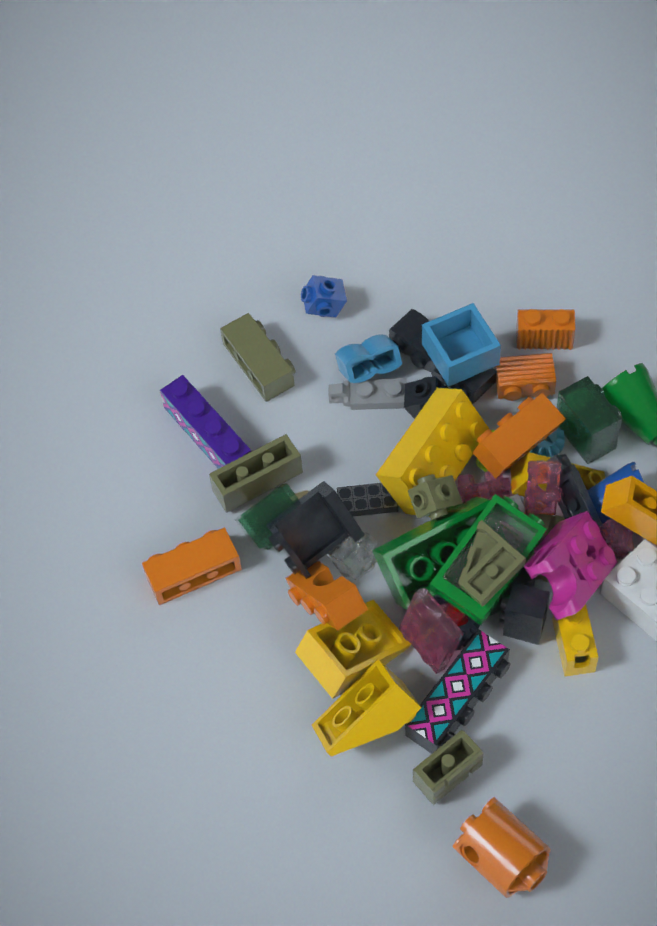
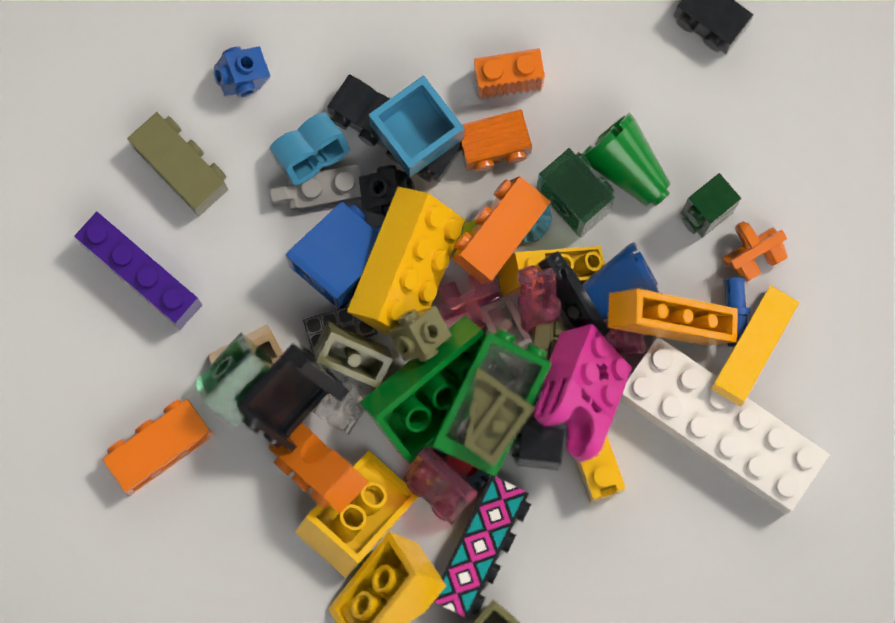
camera: 15 degrees left, 20 degrees up
olive brick [209,434,303,513] -> none
none -> blue slope [285,201,381,309]
none -> olive brick [313,320,393,388]

